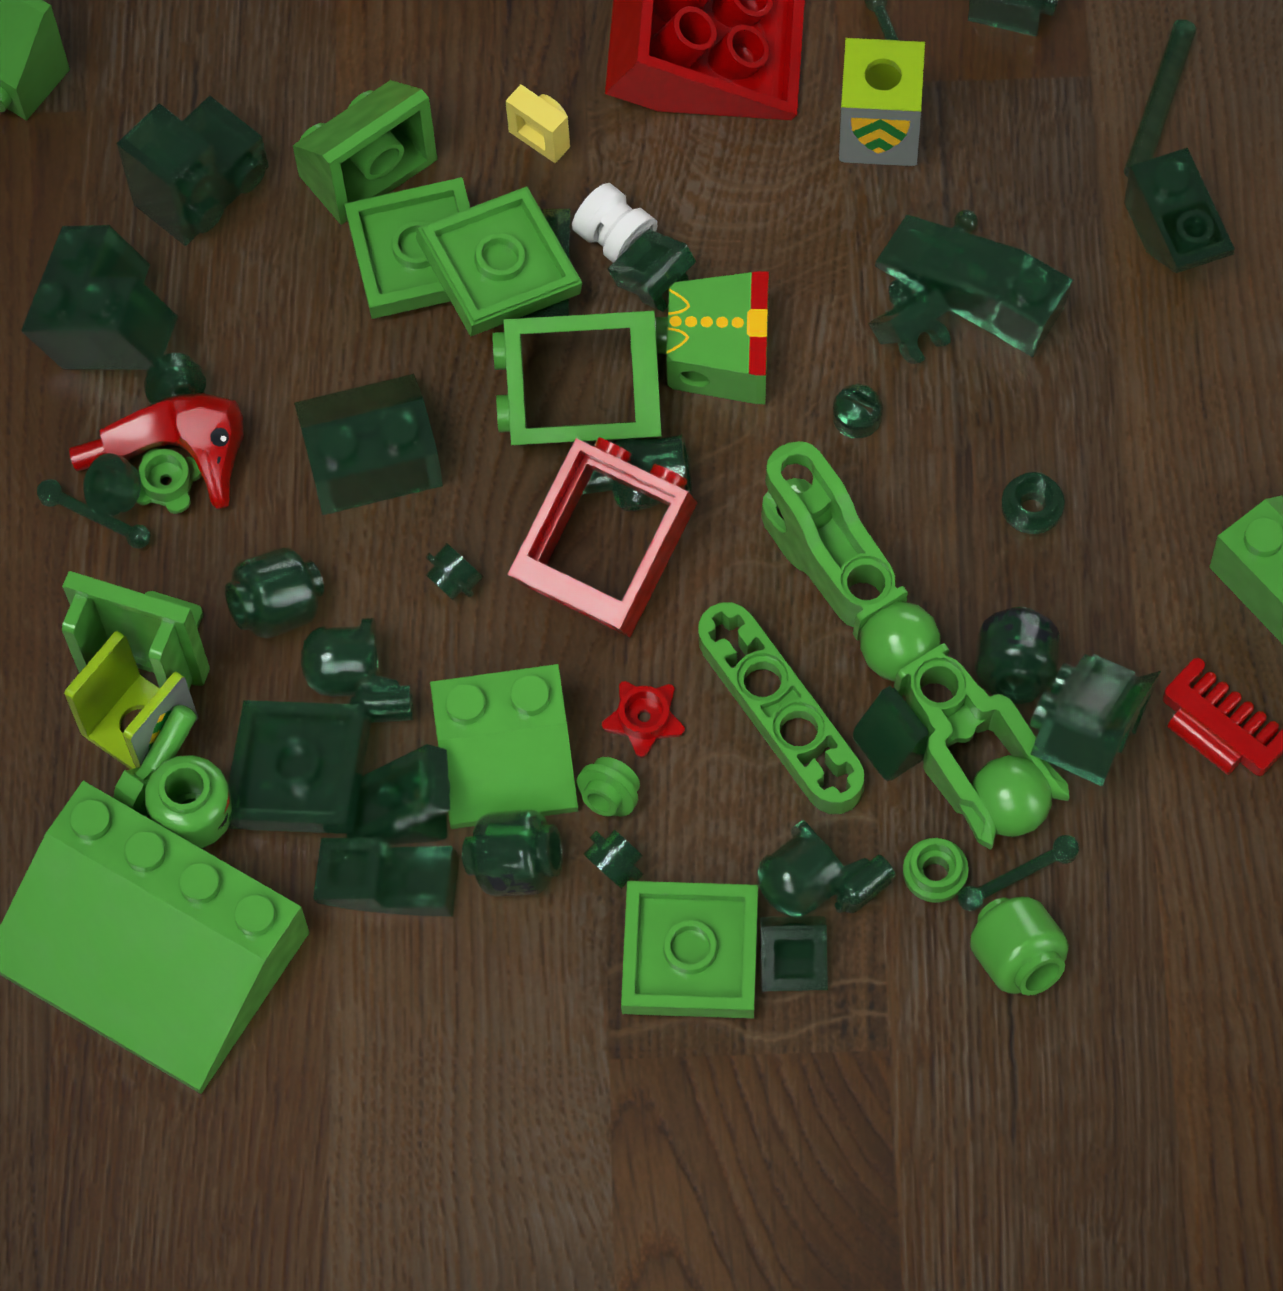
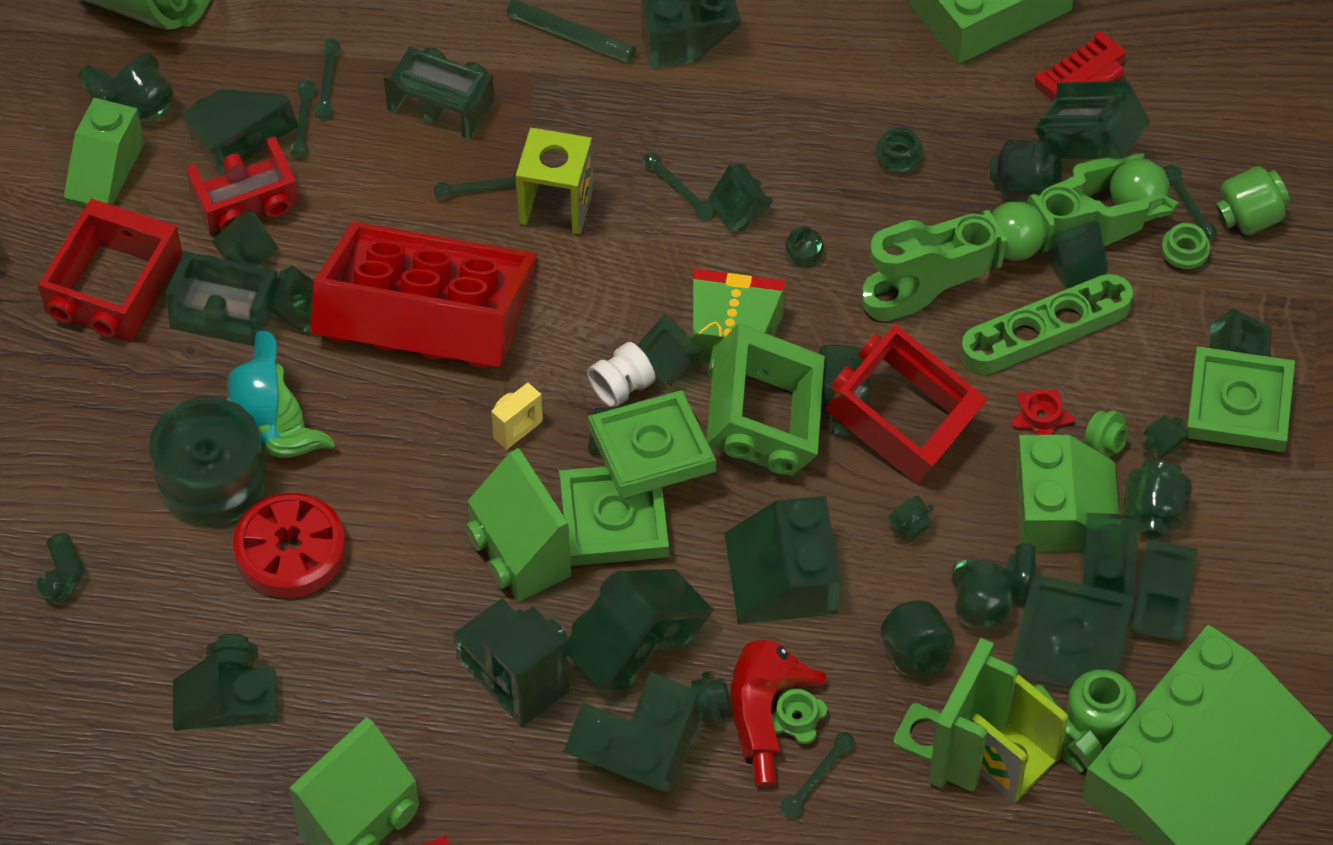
camera: 85 degrees left, 10 degrees down
clear green plate [83,453,141,517] -> none
clear green piece [757,820,895,916] -> none
clear green slope [875,215,1074,357] -> none
none -> clear green brick [561,569,714,690]

